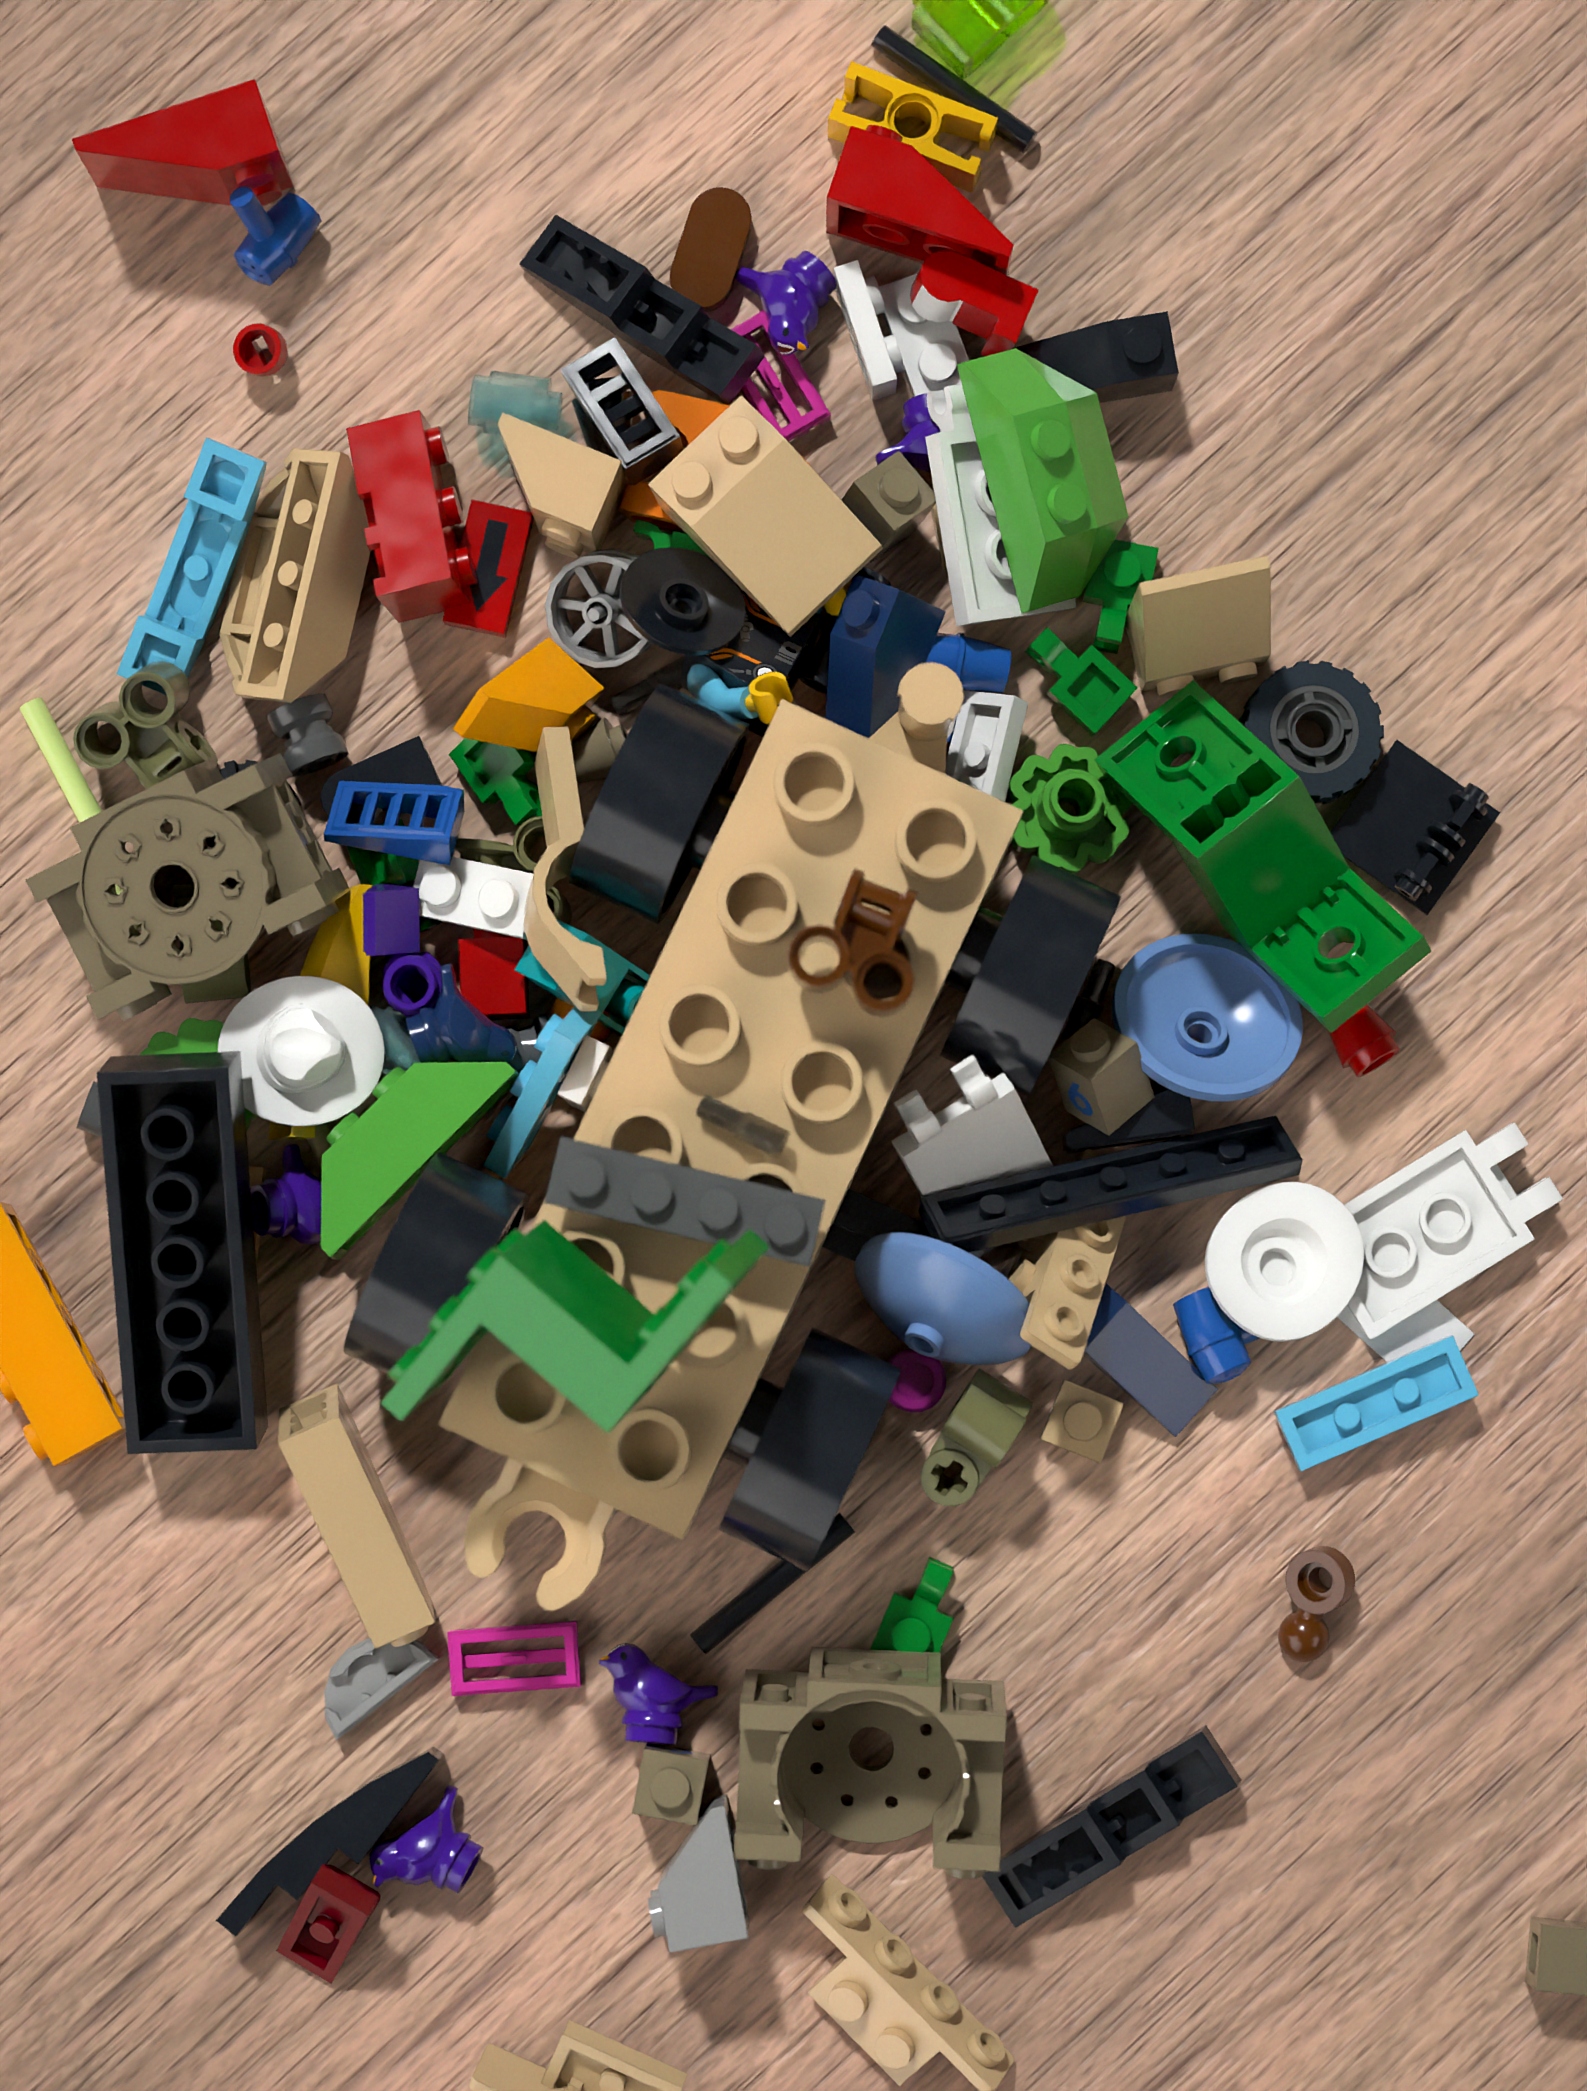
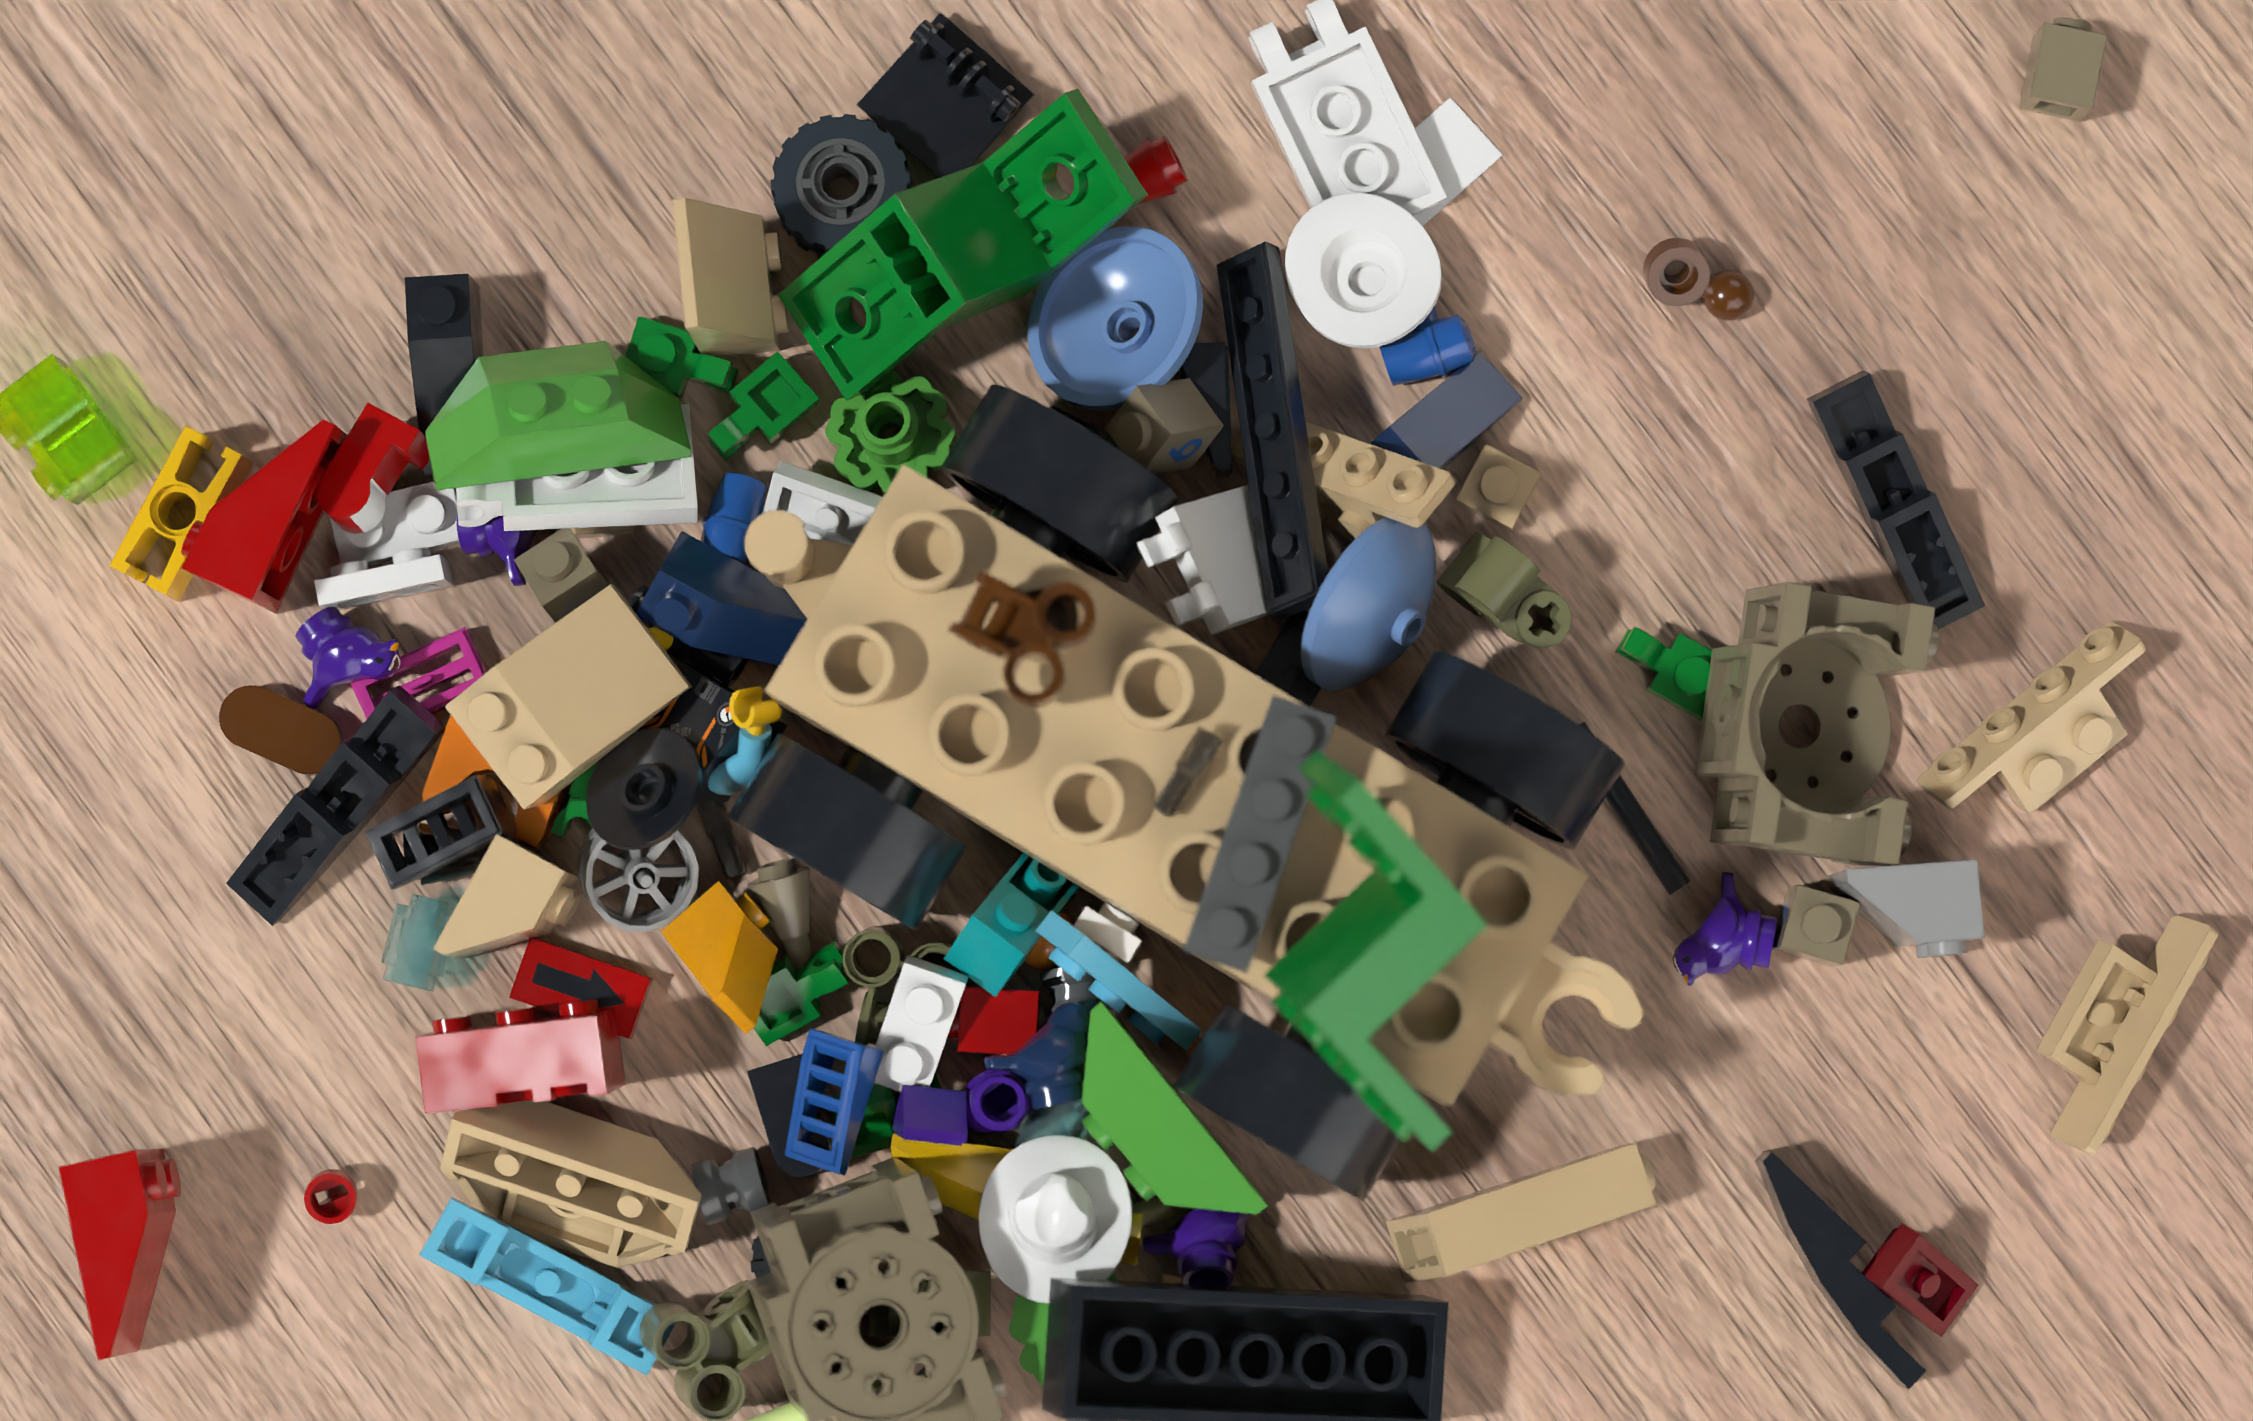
camera: 80 degrees left, 0 degrees up
blue piece [230,186,322,286] -> none
light grey tile [324,1638,439,1740] -> none
dark purple animal [369,1785,483,1893] -> none
dark pink tile [447,1621,582,1696] -> none
tan piece [523,727,607,1012] -> none
black bar [871,25,1038,153] -> none
magenta tile [888,1349,946,1413] -> none
medium azure plate [1273,1335,1479,1471] -> none

